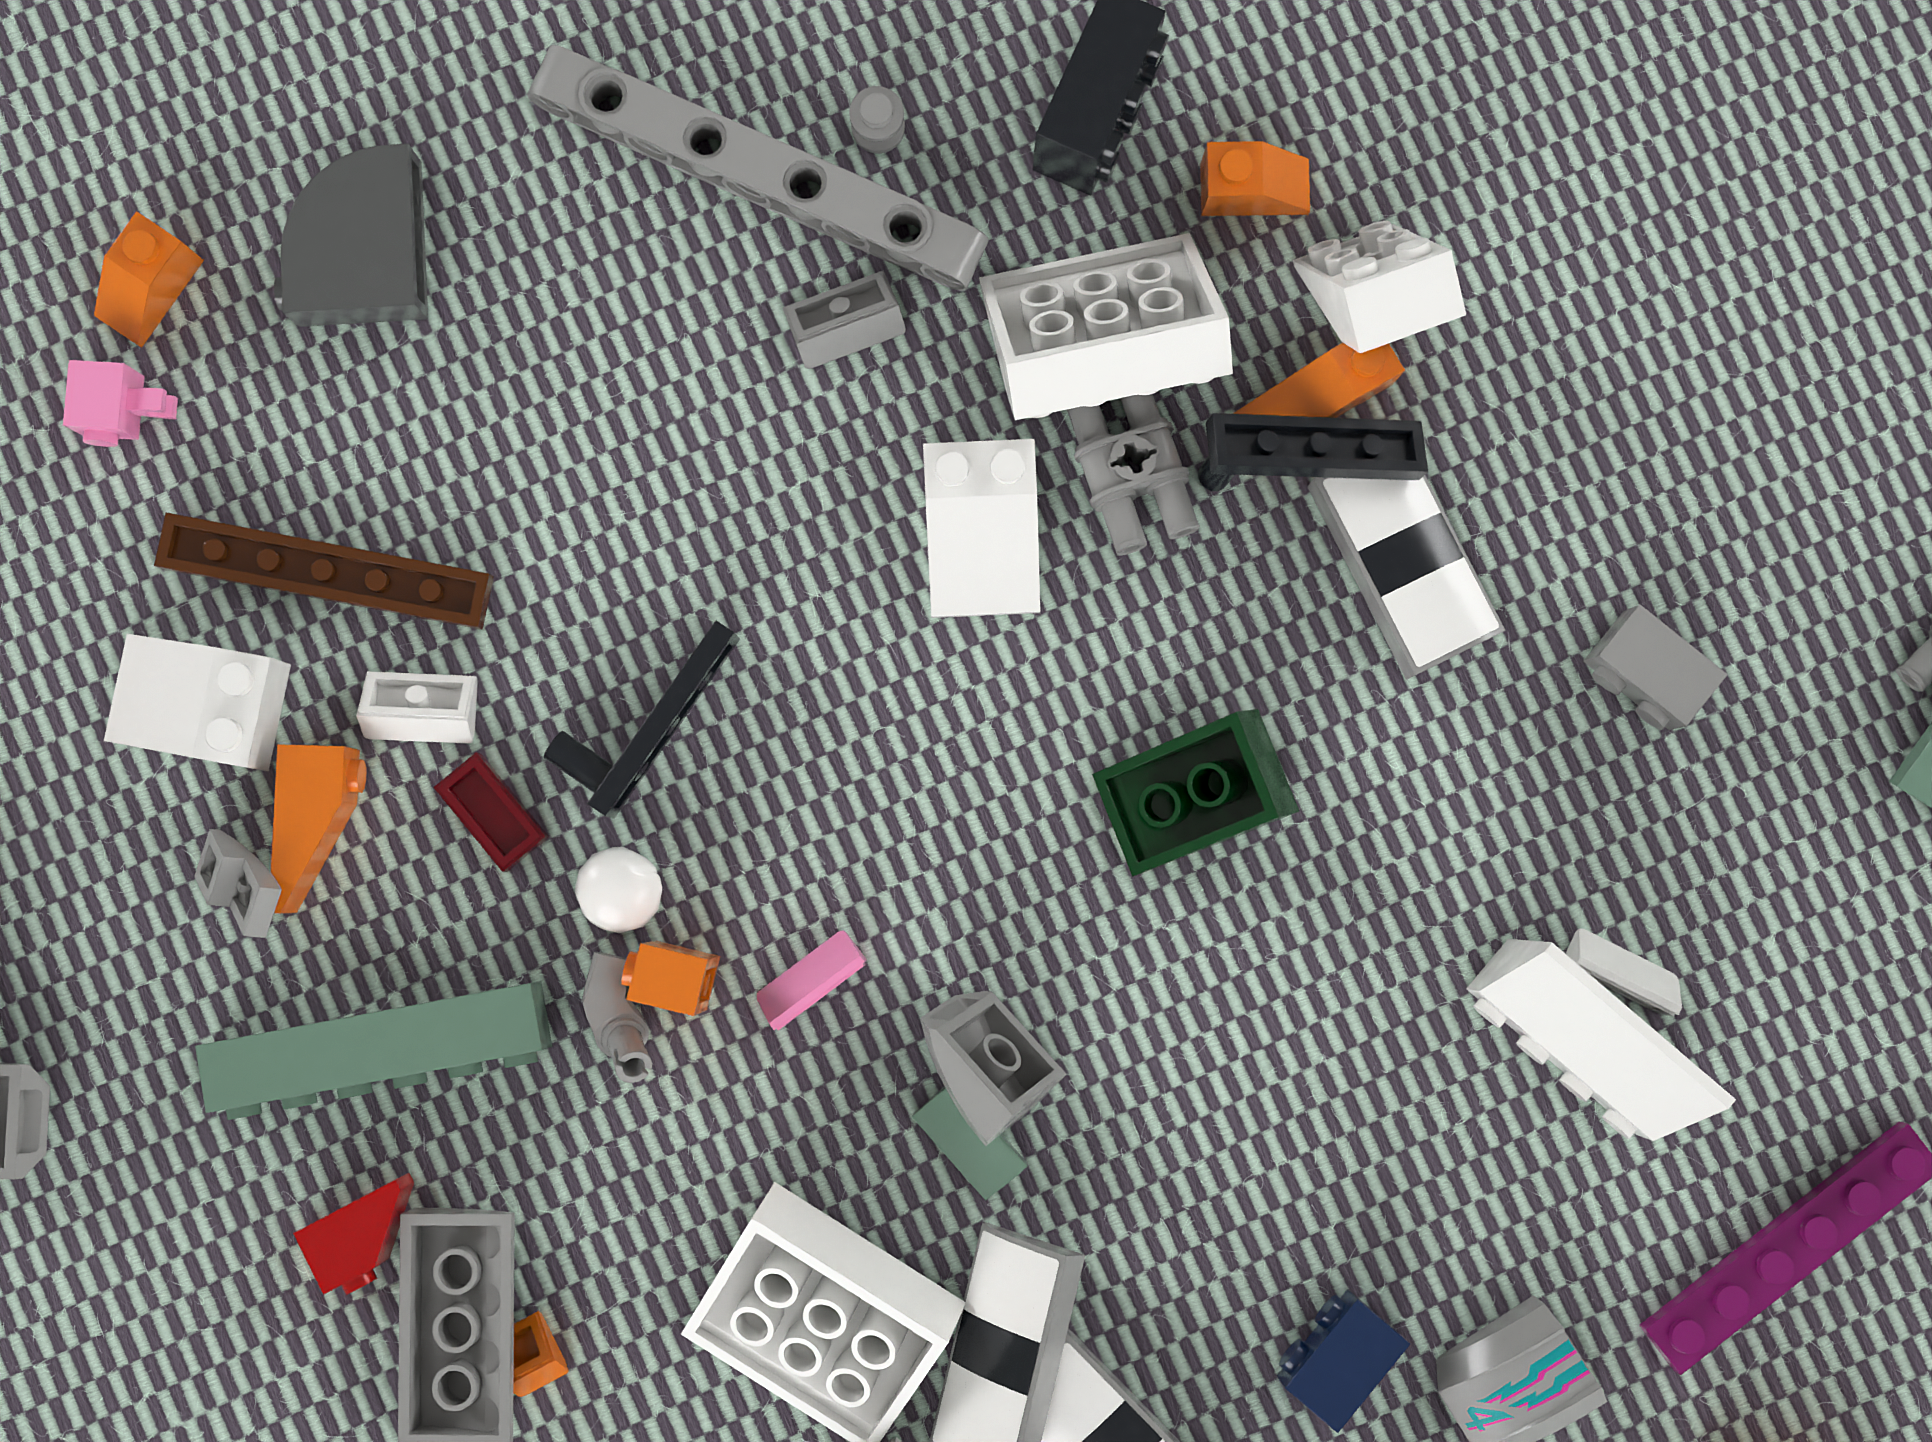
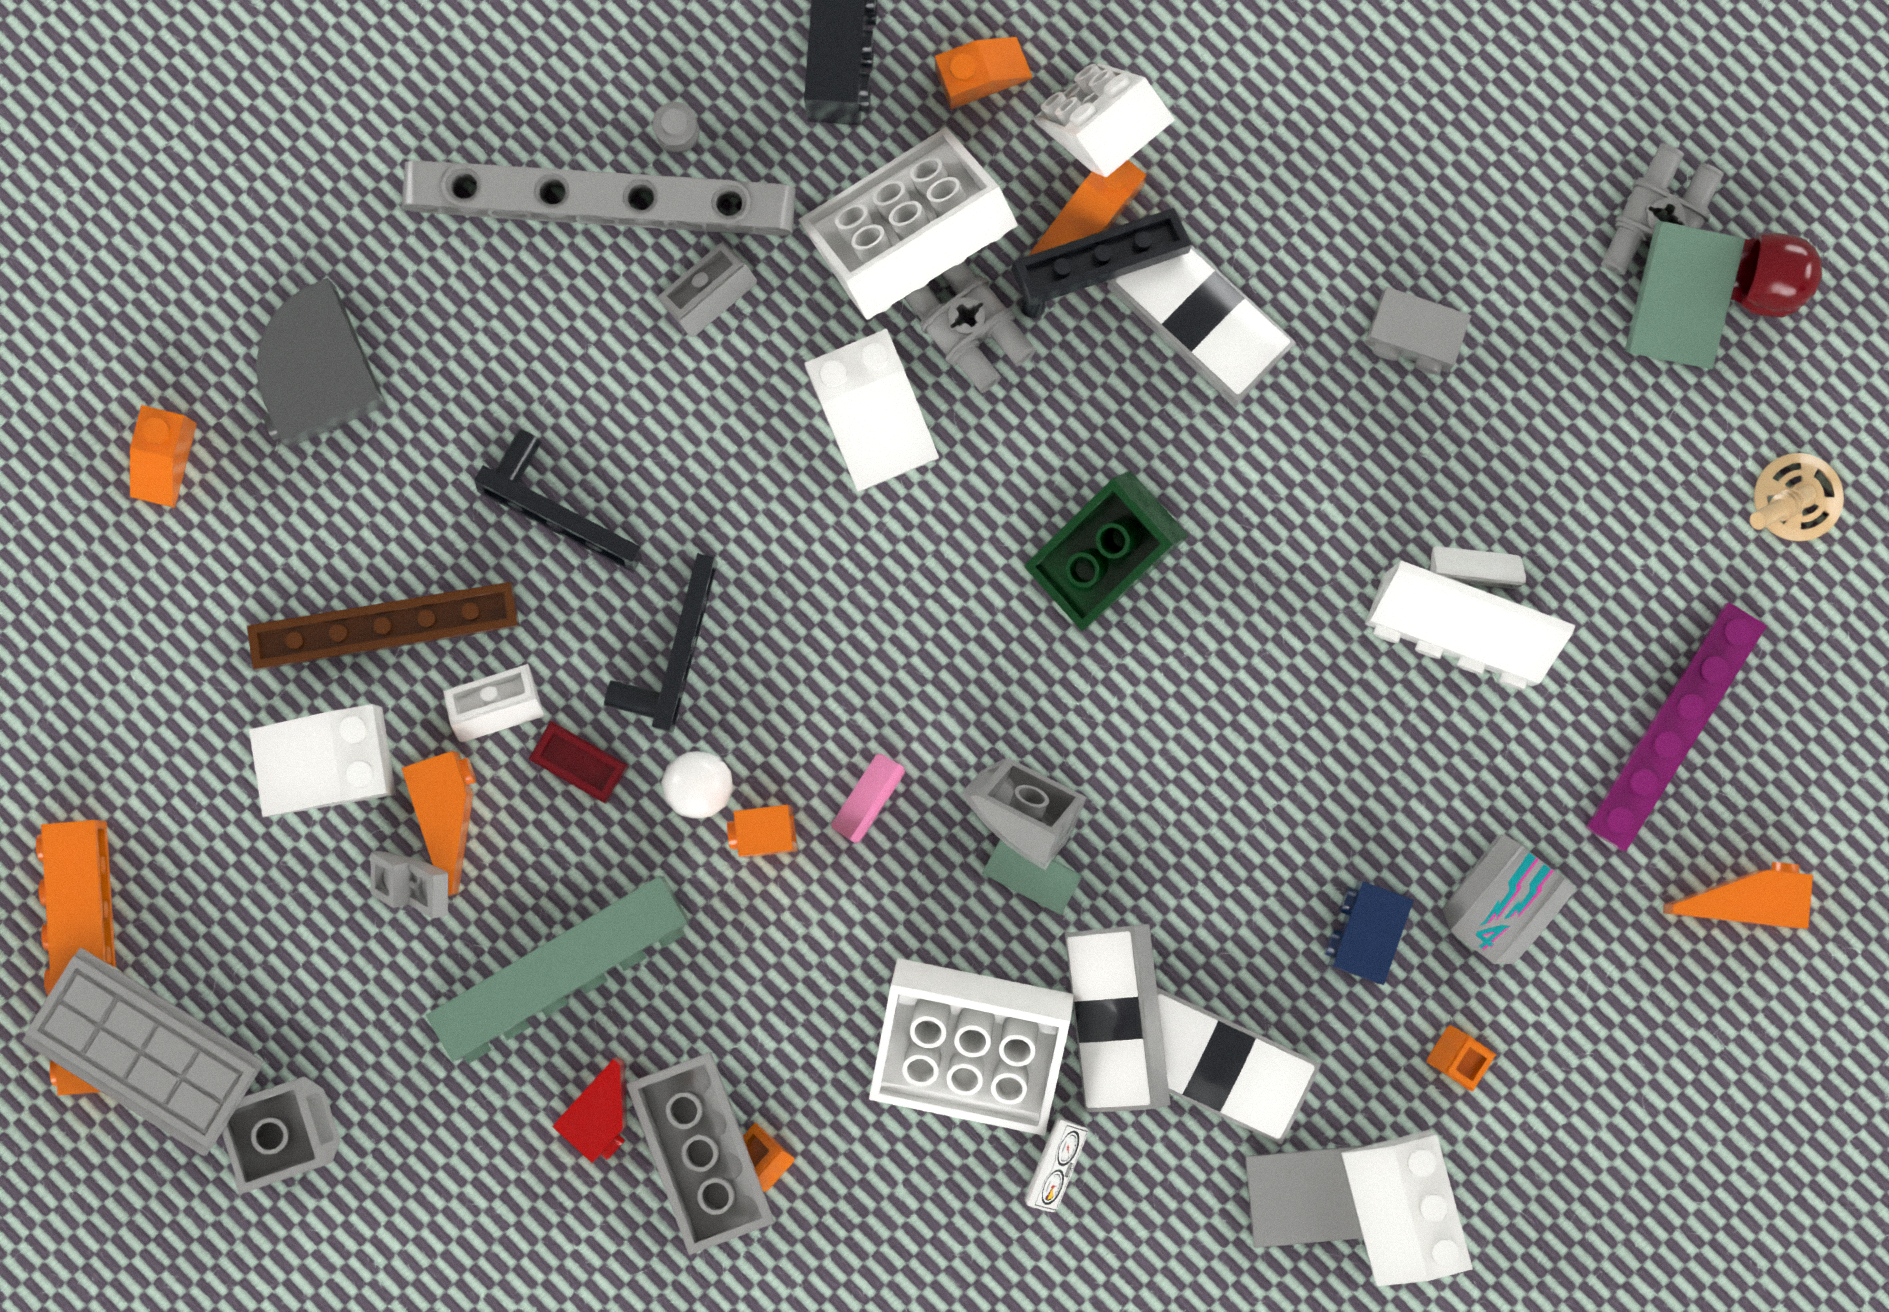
camera: 15 degrees left, 0 degrees up
bright pink brick [63,360,178,447] -> none
light grey arm [582,952,652,1083] -> none
none -> black piece [474,429,642,573]

